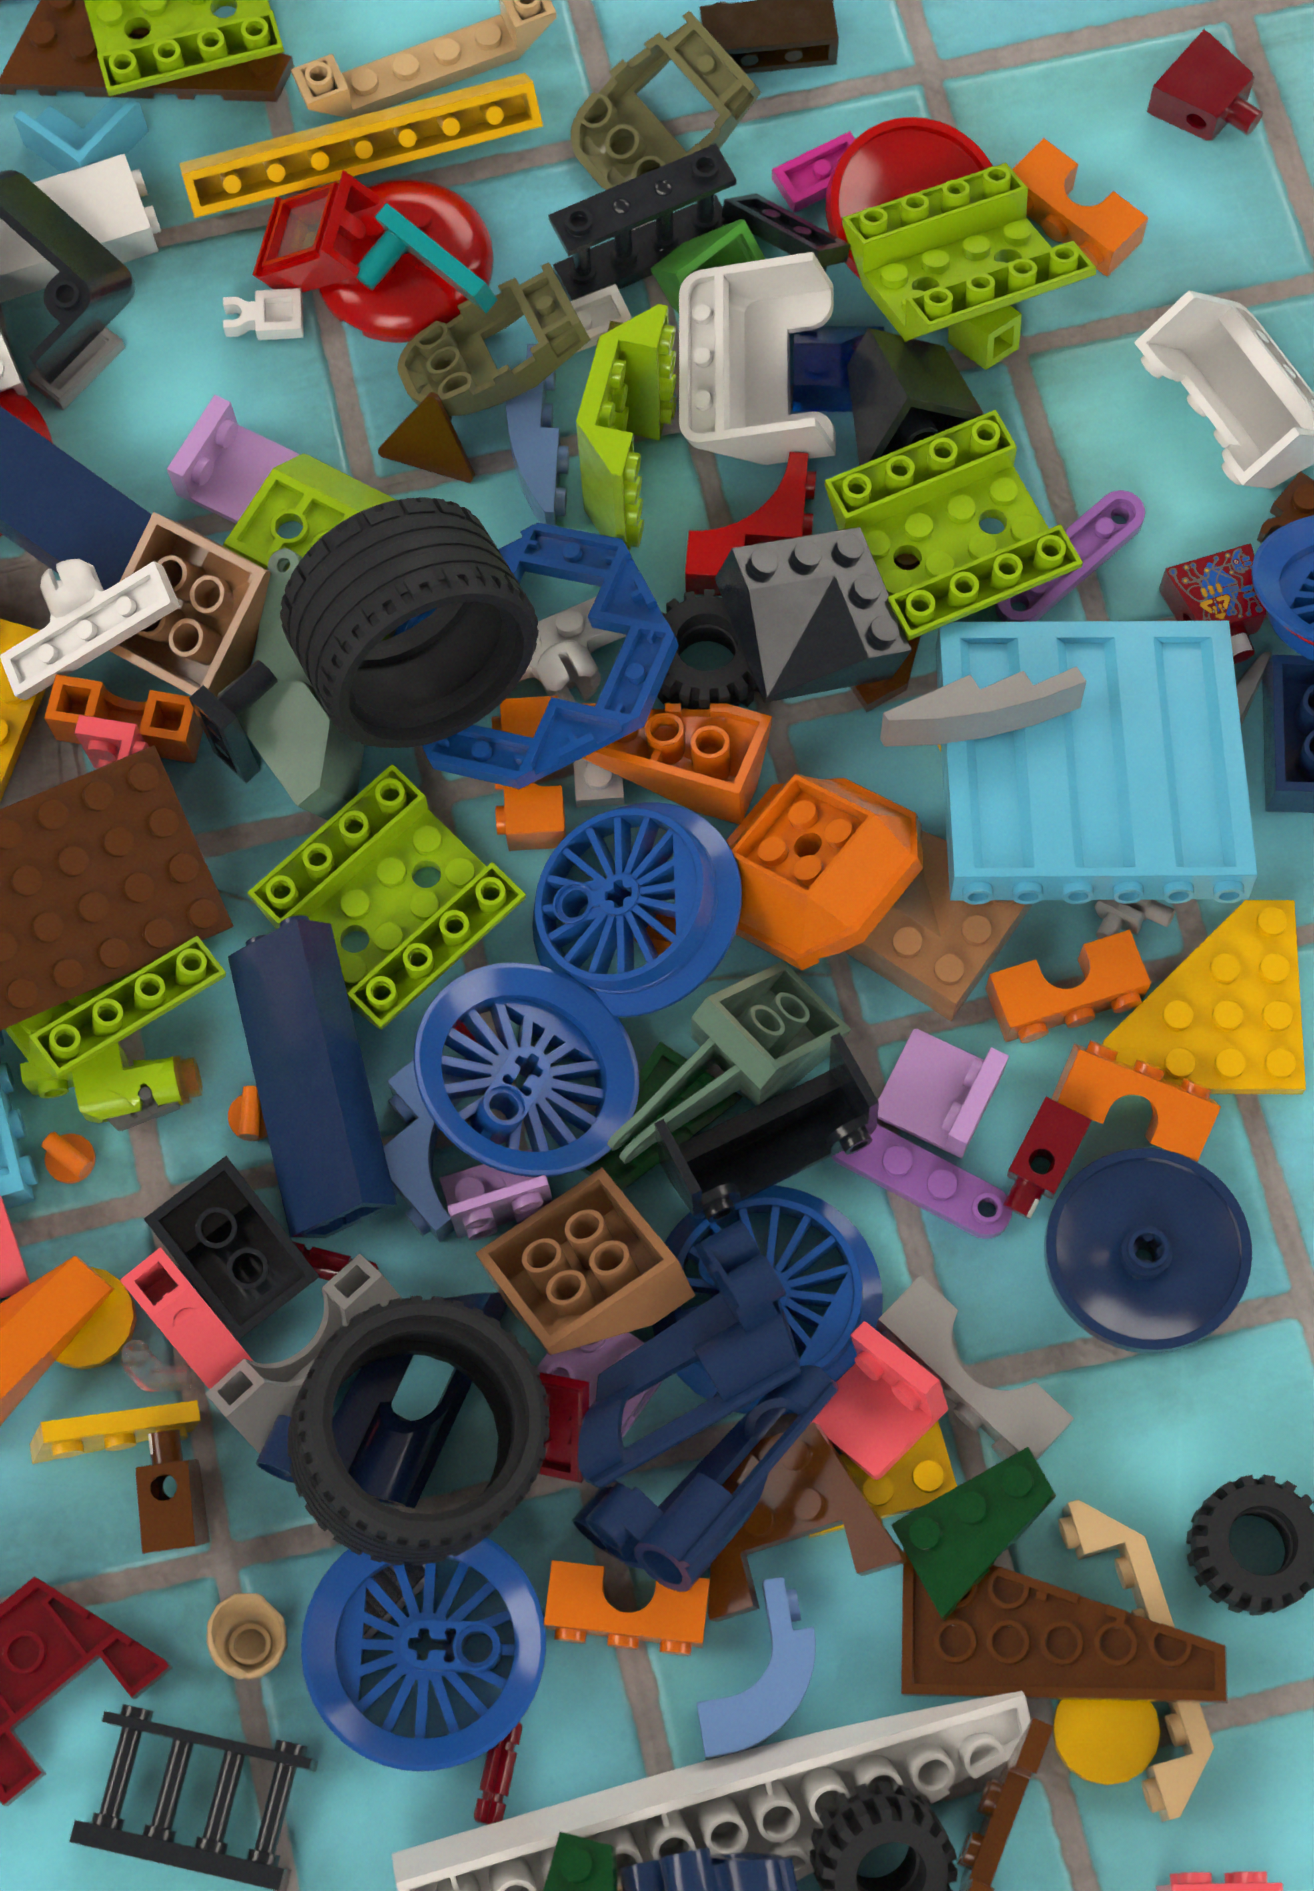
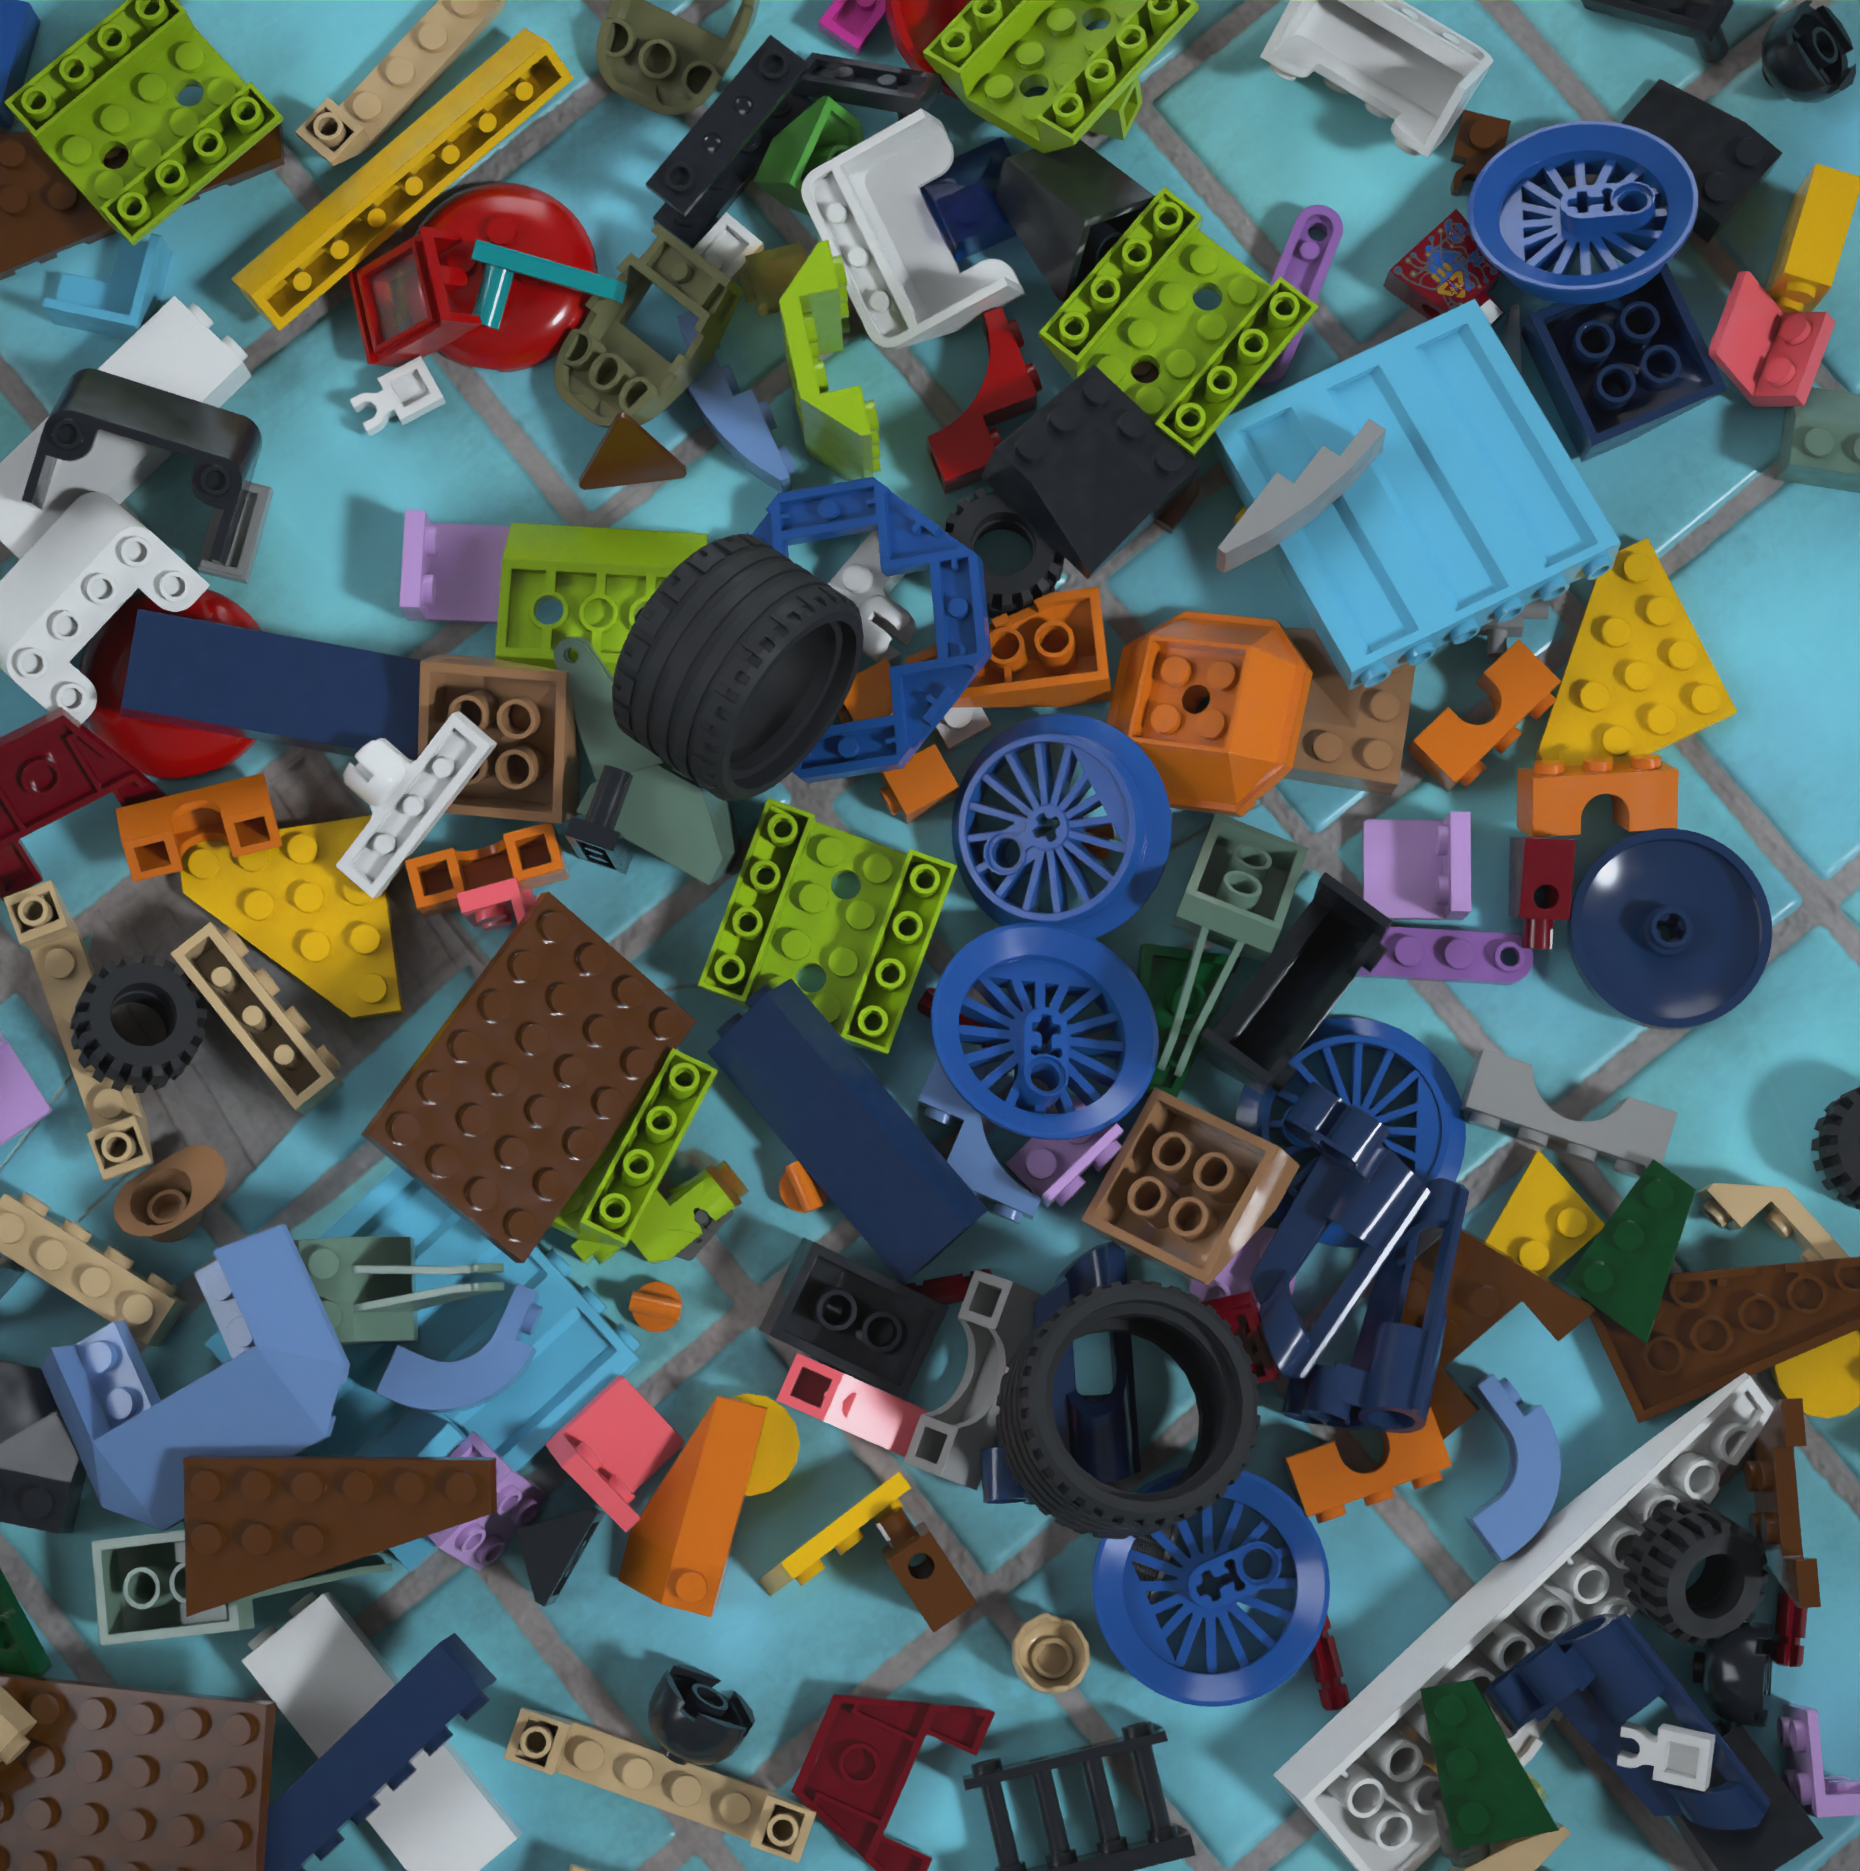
camera: 30 degrees left, 10 degrees up
clear arm [121,1339,192,1392] -> none
coral bracket [811,1321,949,1480] -> none

